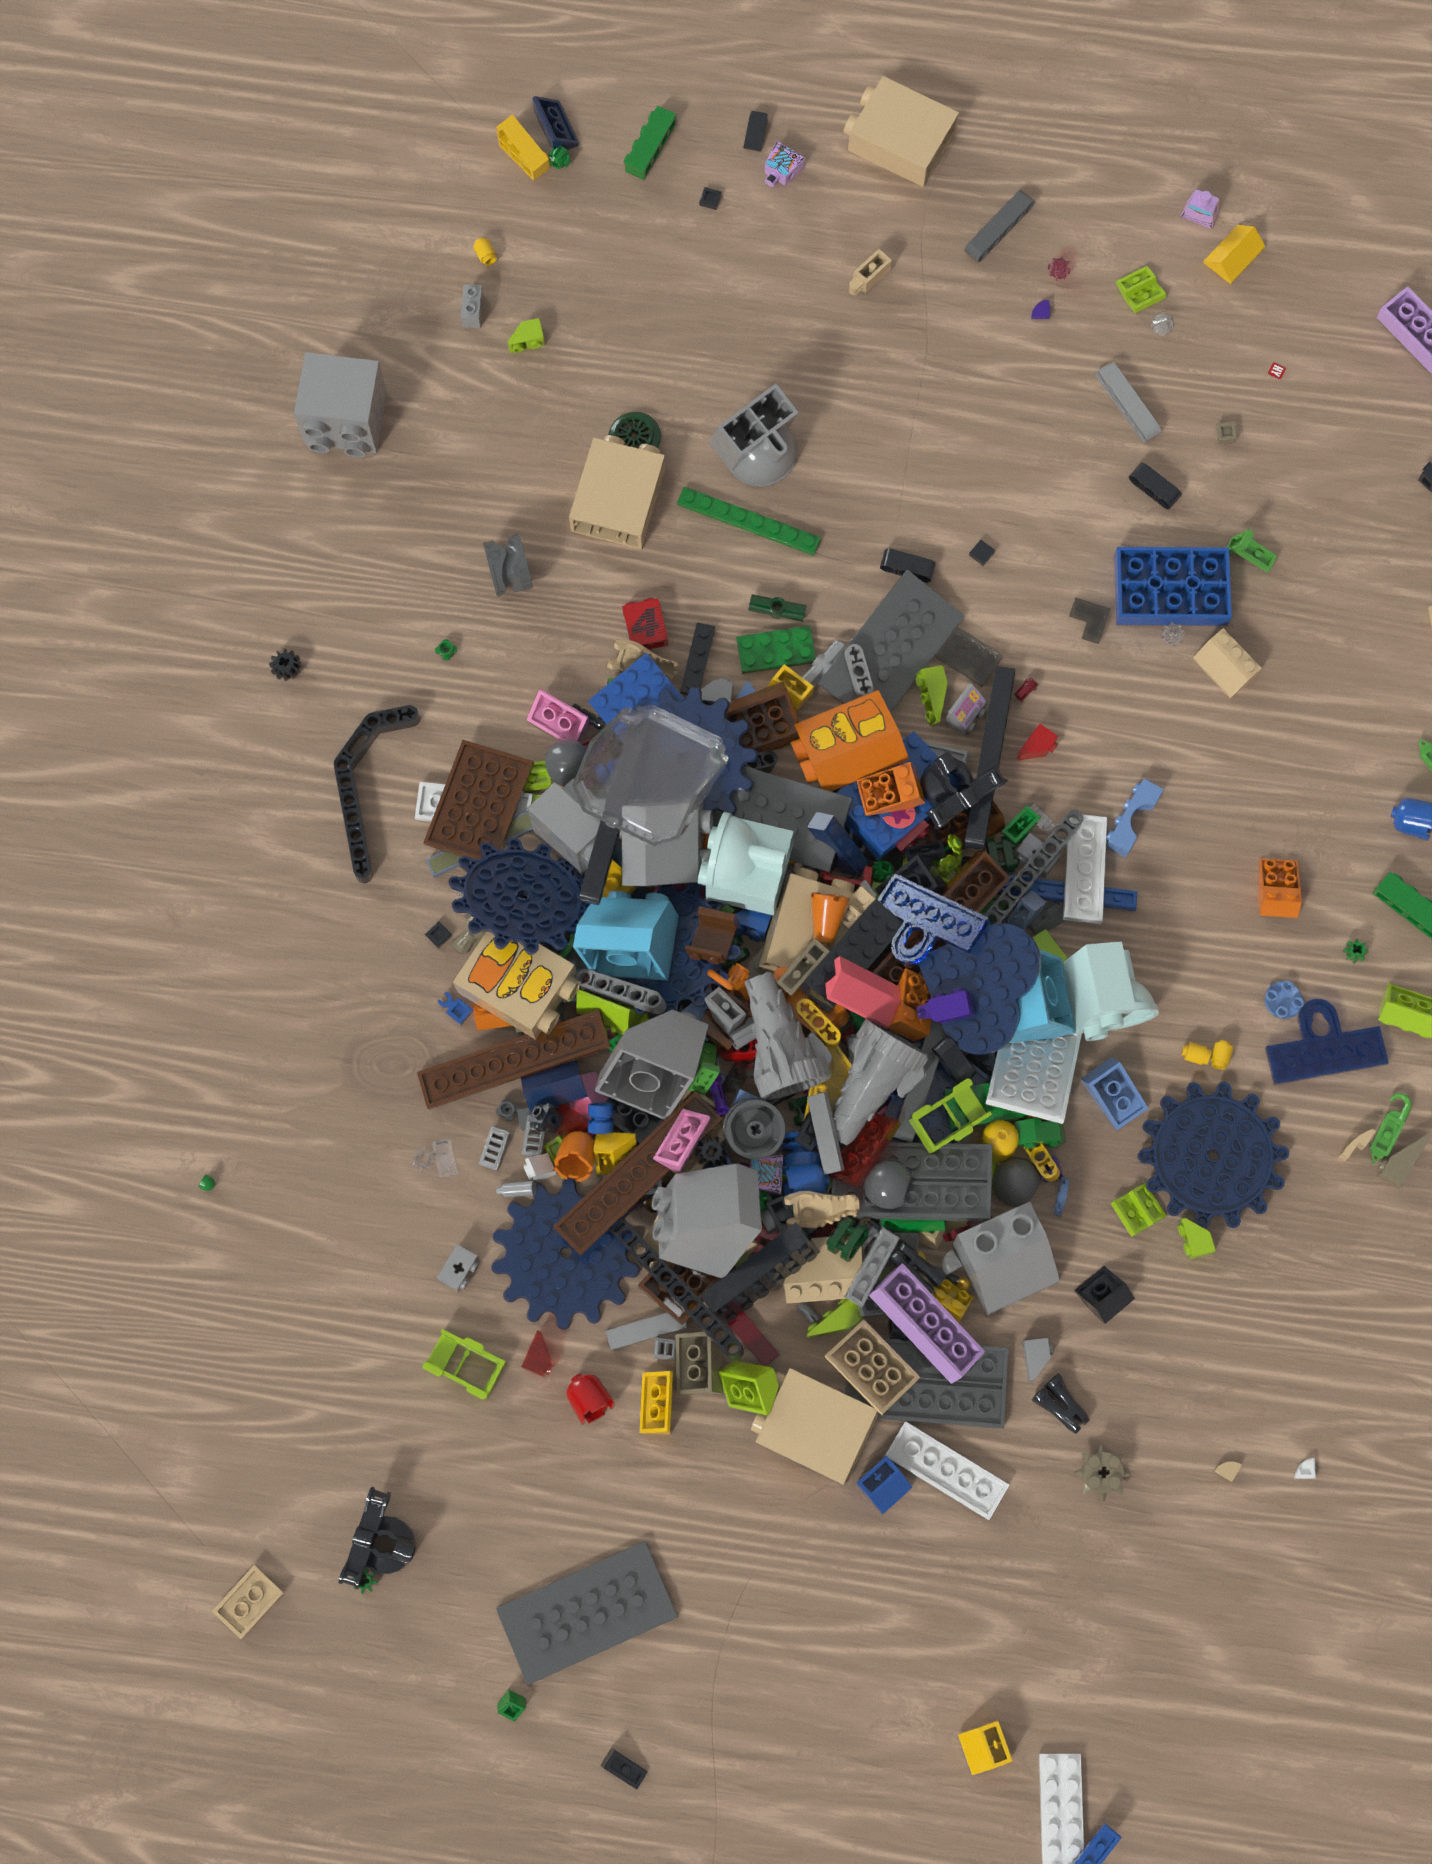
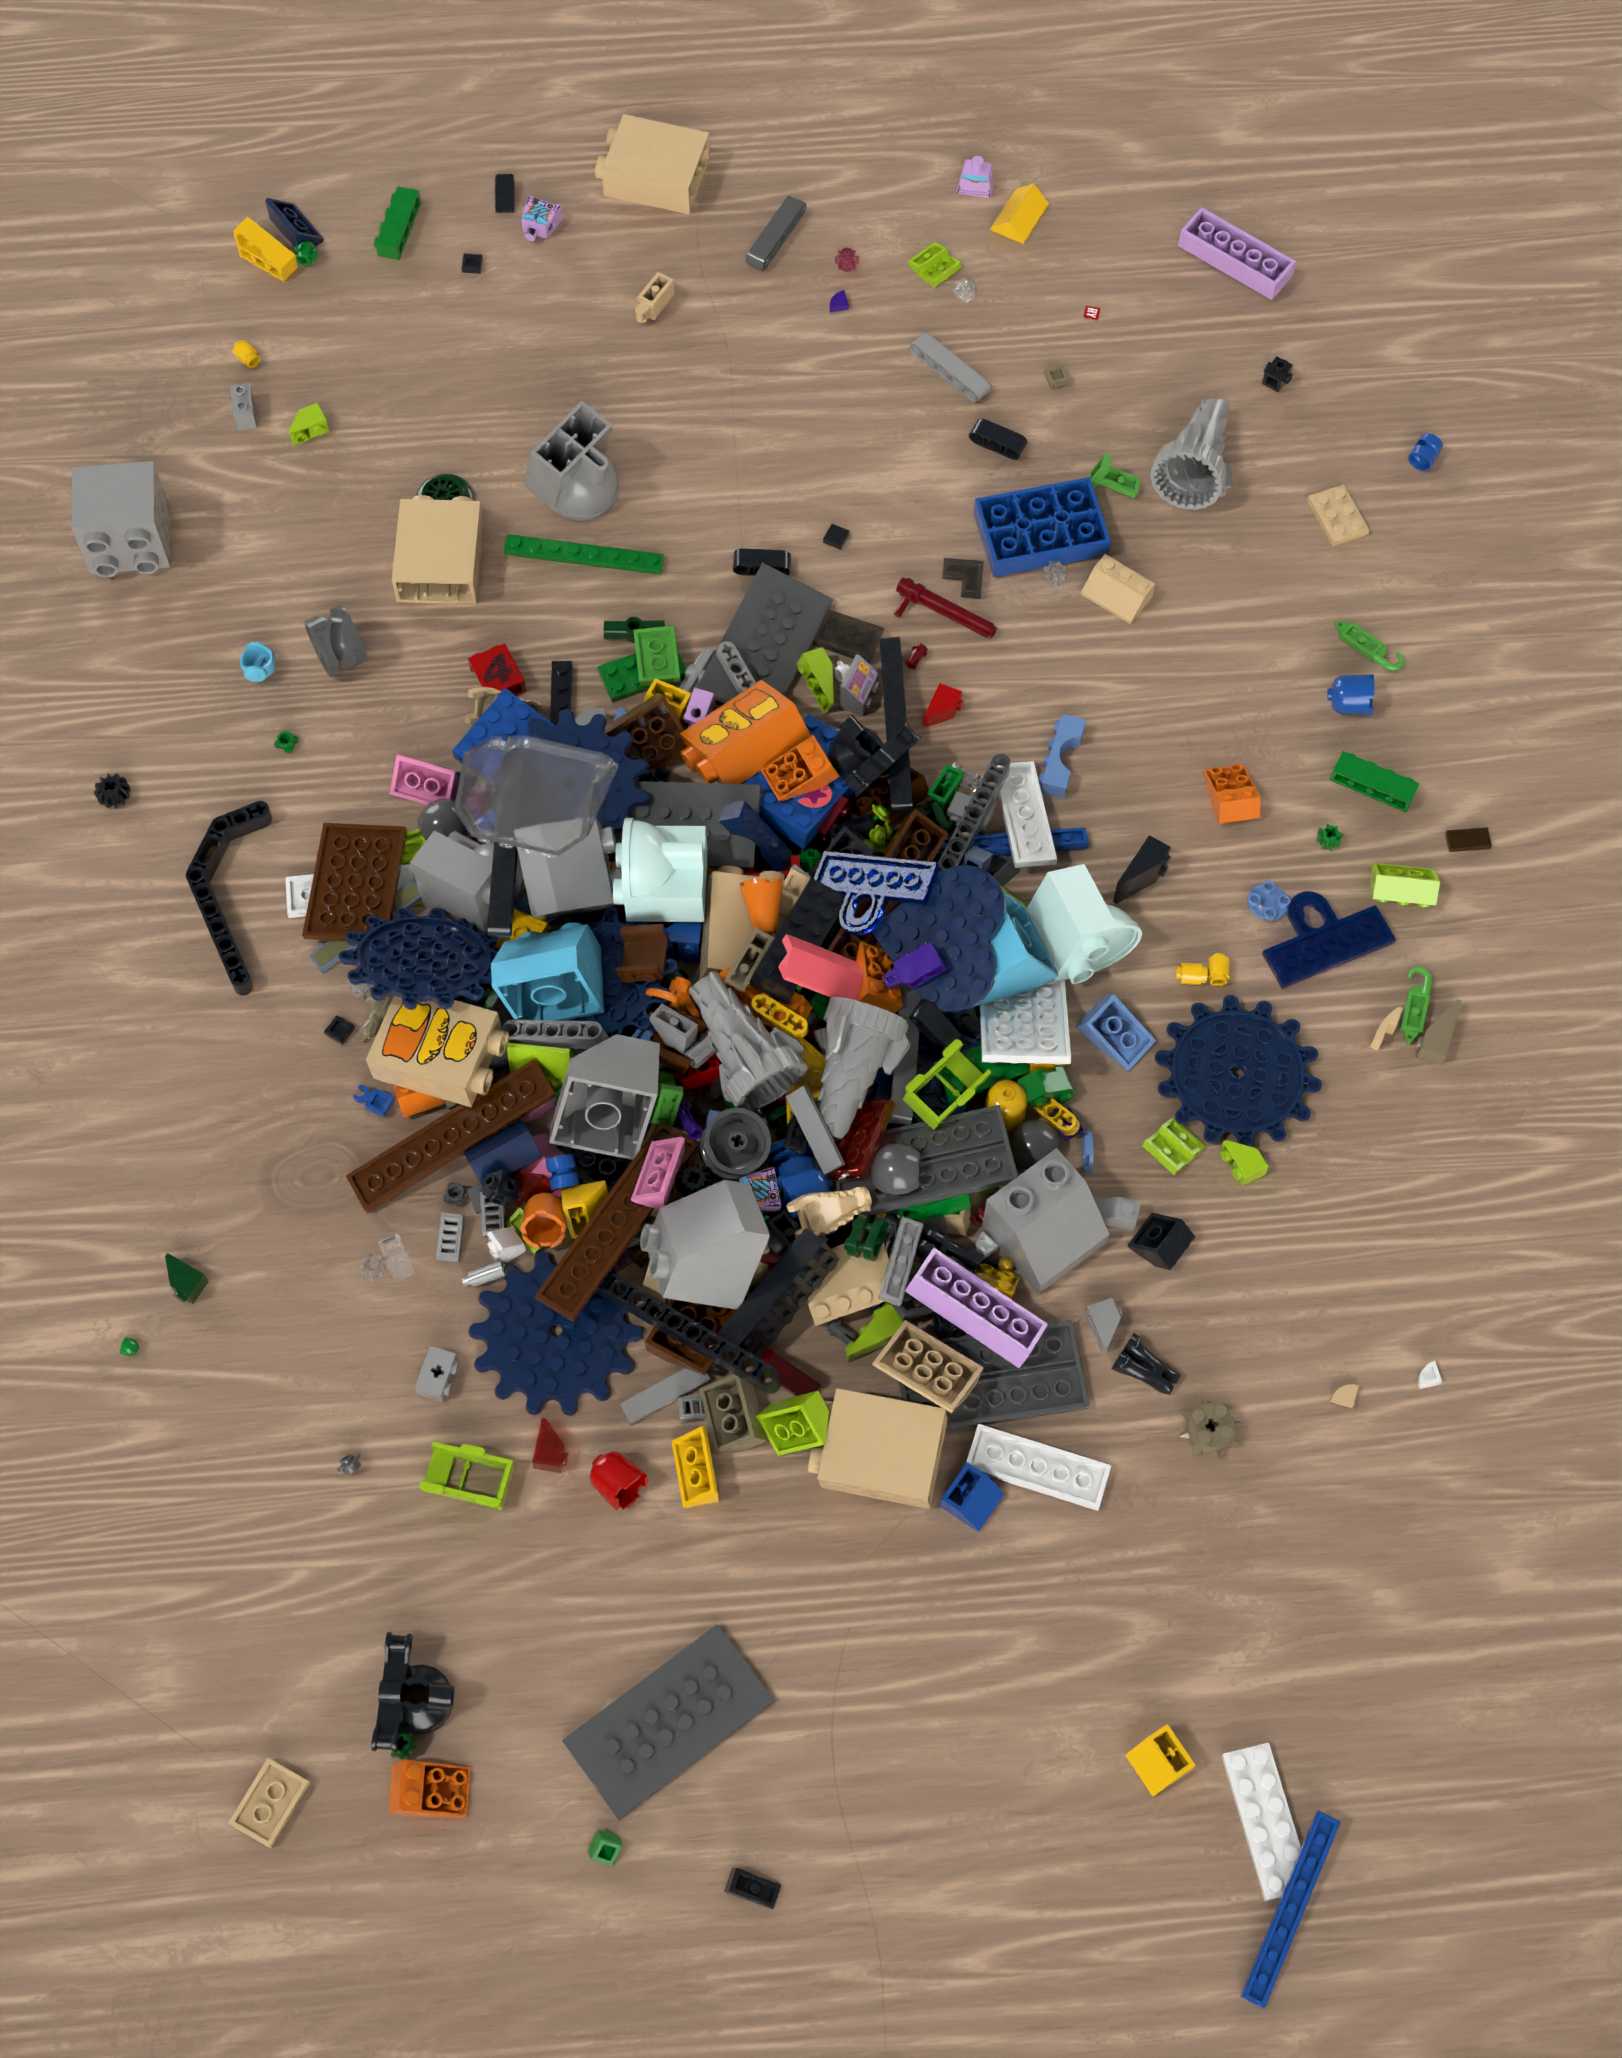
camera: 15 degrees left, 10 degrees down
none -> dark green slope [165,1253,209,1304]
none -> medium azure hair [240,642,276,682]
none -> dark grey plate [337,1453,361,1475]
none -> orange slope [388,1760,471,1817]
none -> bright green plate [633,626,681,686]
none -> lavender torso [684,687,717,729]
none -> white plate [833,661,850,682]
none -> dark red cylinder [894,577,997,638]
none -> light grey slope [1095,1197,1141,1231]
none -> black slope [1113,835,1172,904]
none -> light grey cone [1150,398,1233,510]

